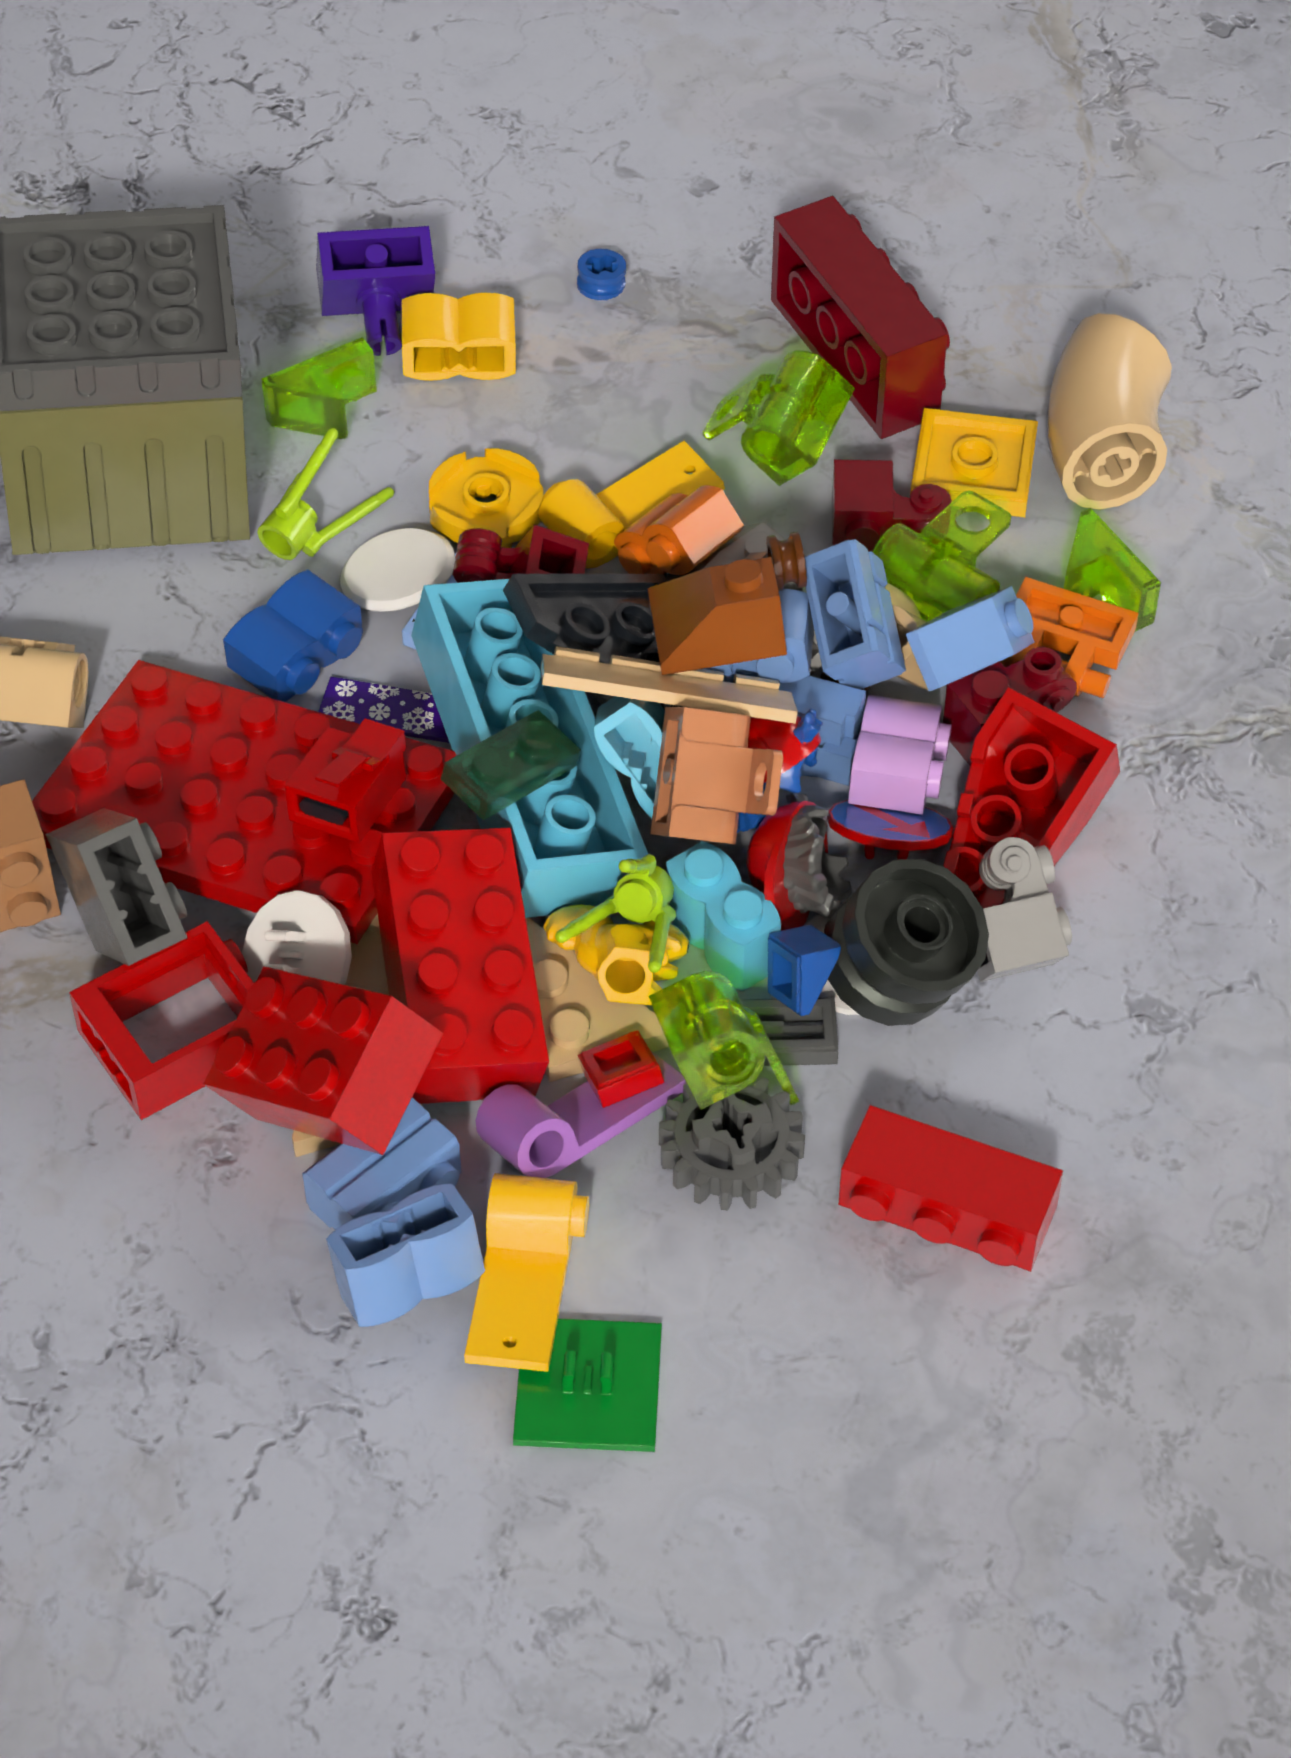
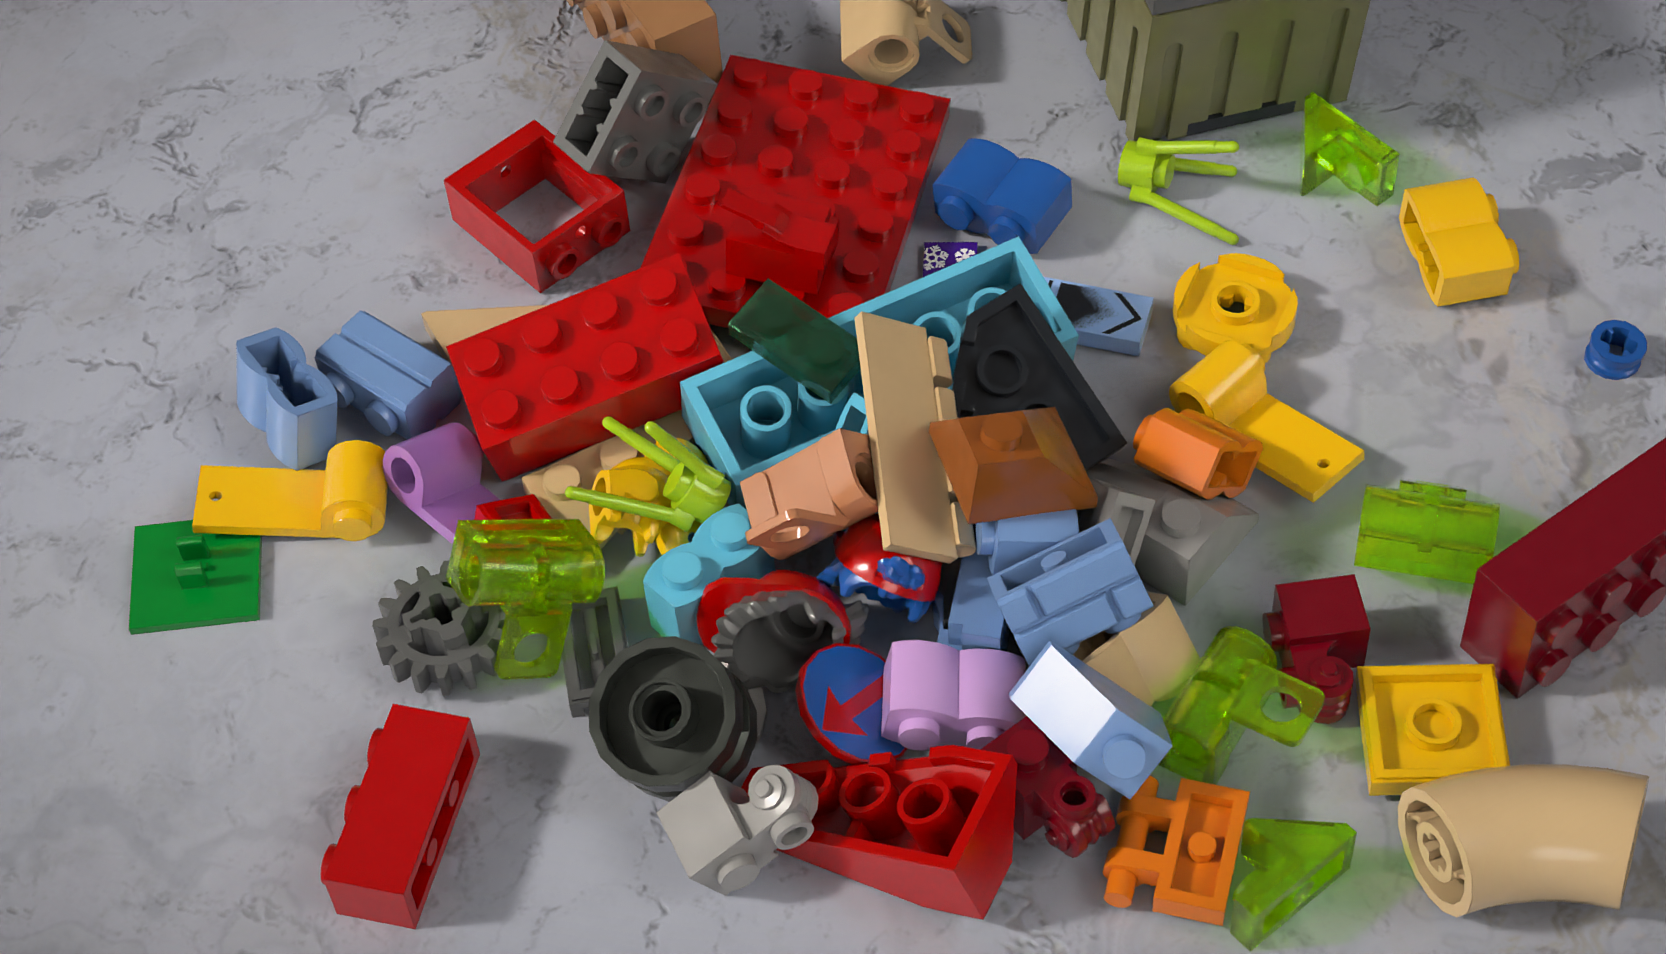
camera: 85 degrees right, 0 degrees up
red piece [203,966,444,1155] -> none
white piece [242,890,352,985] -> none
dark purple brick [316,226,435,356] -> none
white piece [340,528,455,612] -> none
dark red brick [452,524,589,583] -> none
reddish brown bush [766,531,807,591] -> none
blue slope [768,925,841,1016] -> none

